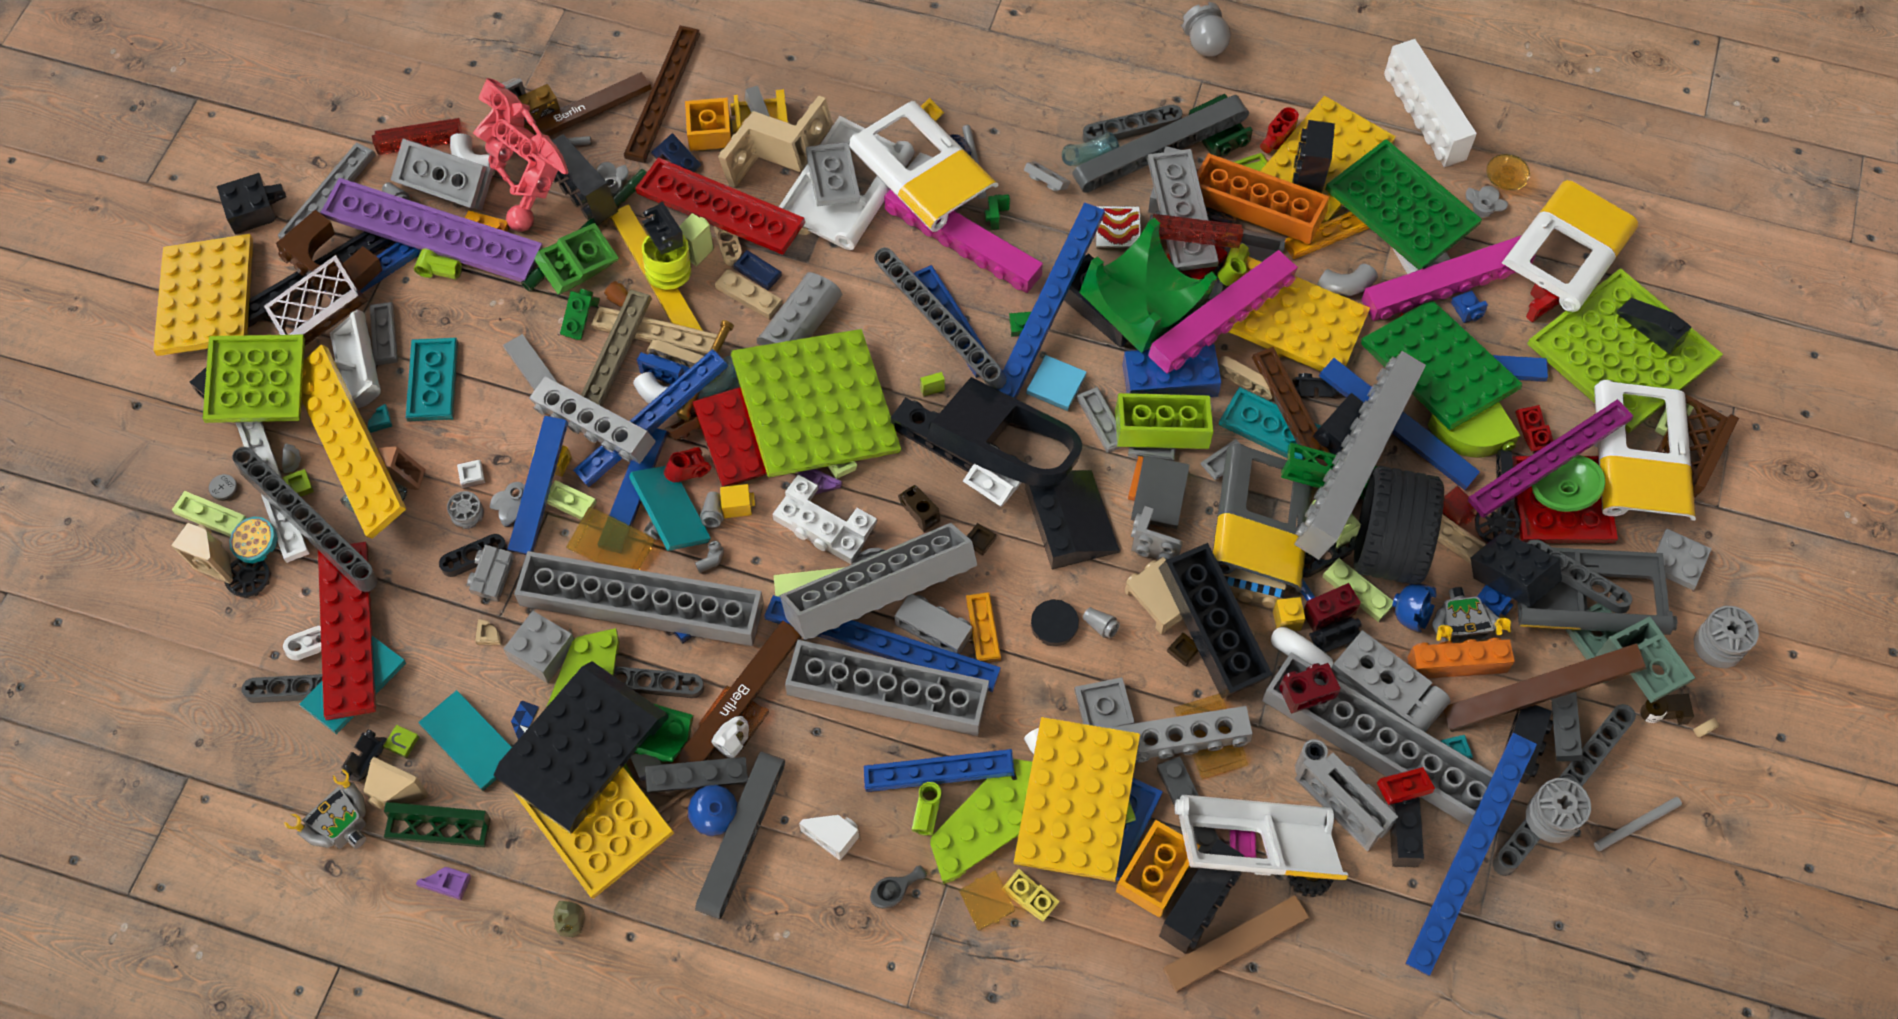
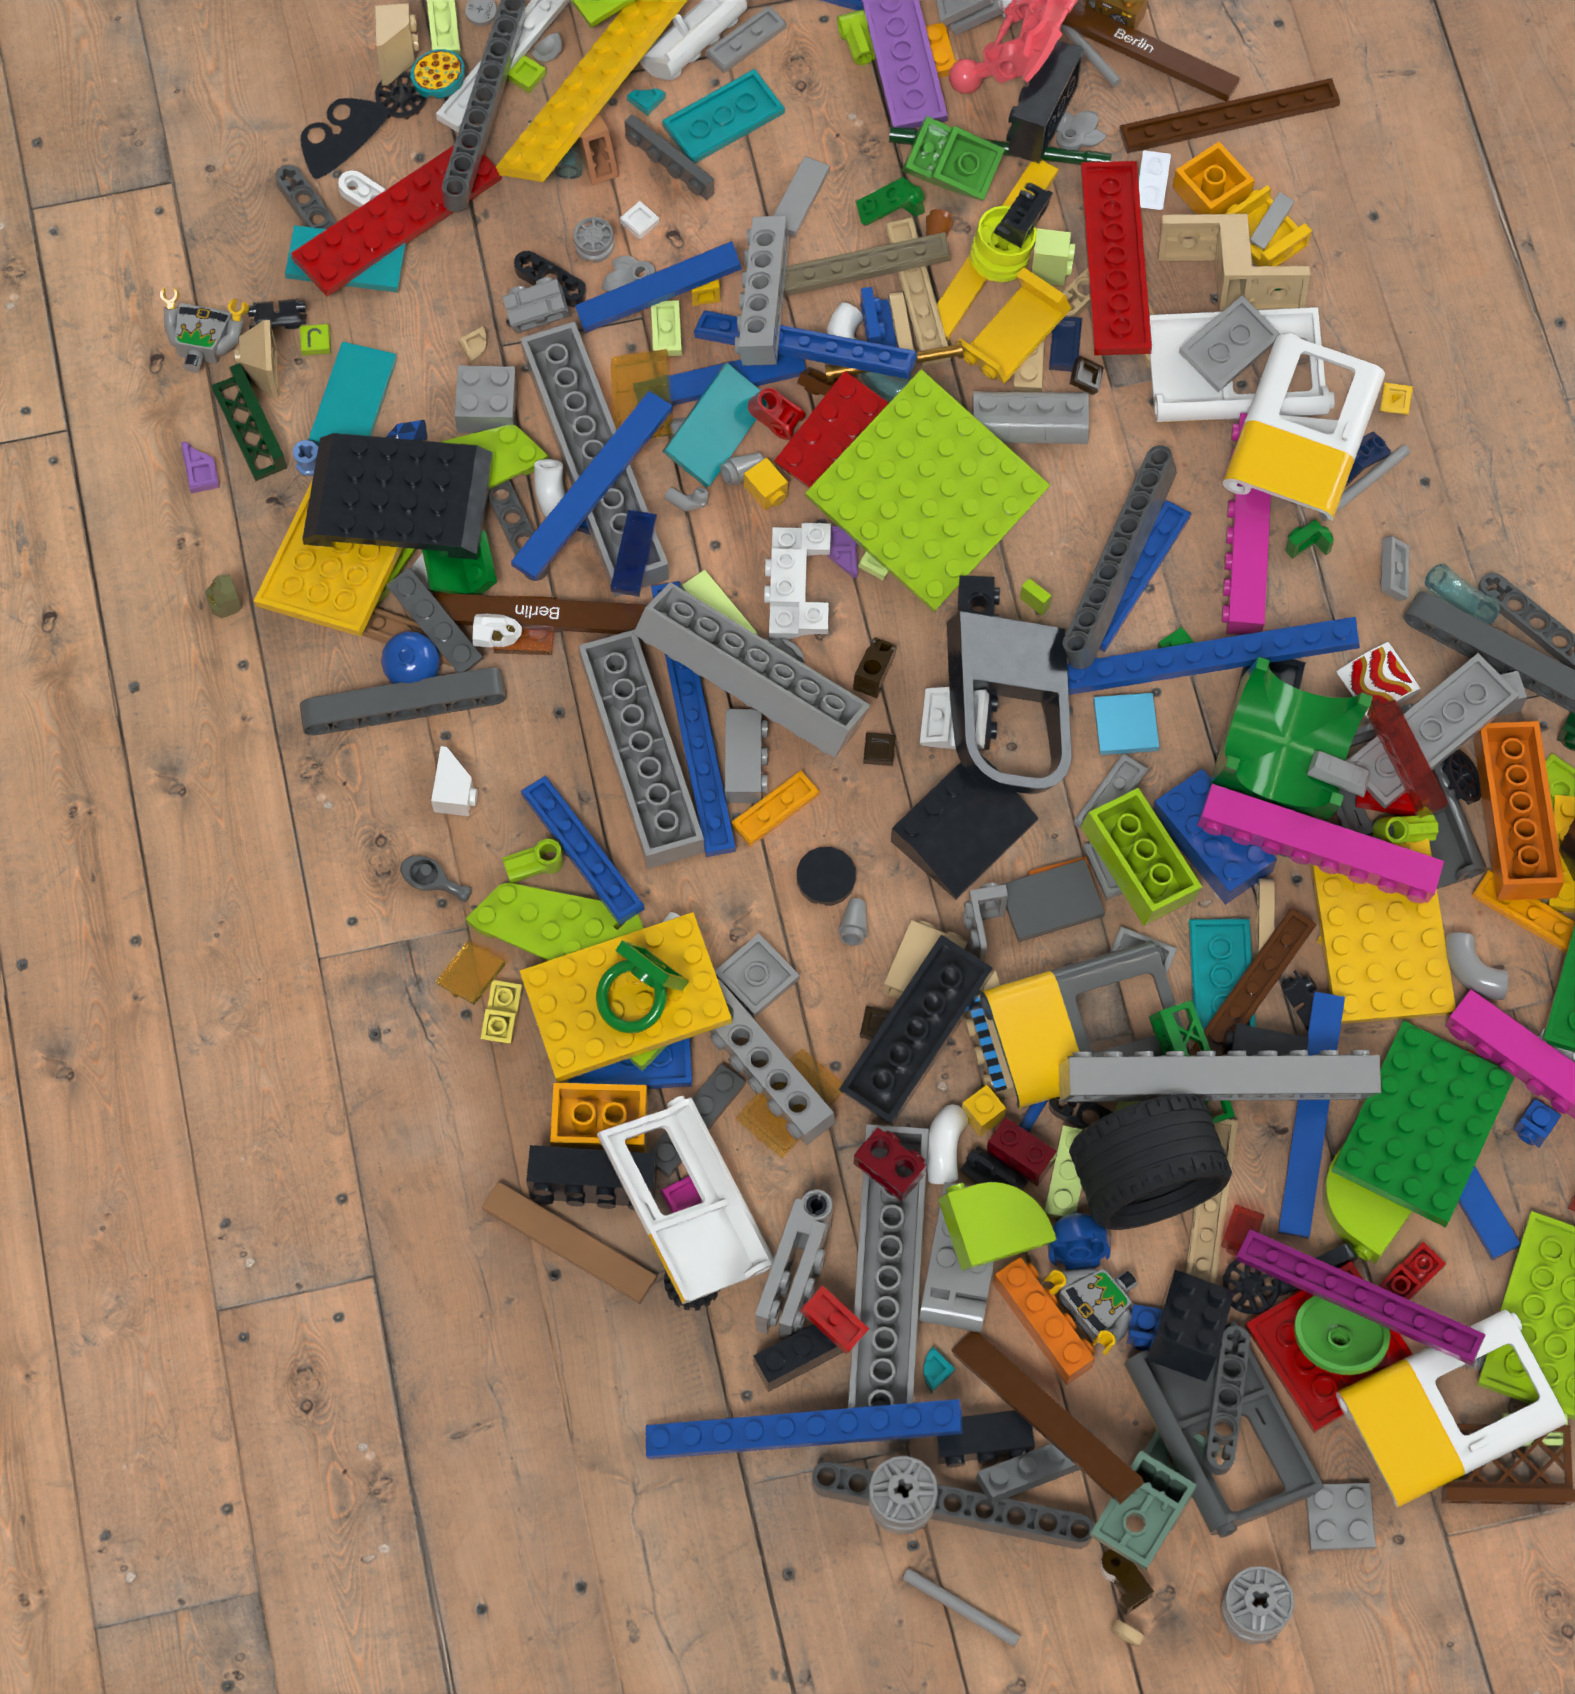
camera: 60 degrees right, 5 degrees up
none -> medium blue bush [293,440,318,476]
none -> black piece [300,98,391,179]
none -> blue tile [511,391,673,581]
none -> white cylinder [534,459,565,518]
none -> green tile [596,940,689,1033]
none -> clear blue tile [610,510,657,597]
none -> dark grey plate [624,114,715,200]
none -> lime brick [938,1182,1057,1271]
none -> yellow panel [958,267,1071,384]
none -> dark brown tile [1069,356,1104,395]
none -> light grey tile [1307,751,1371,797]

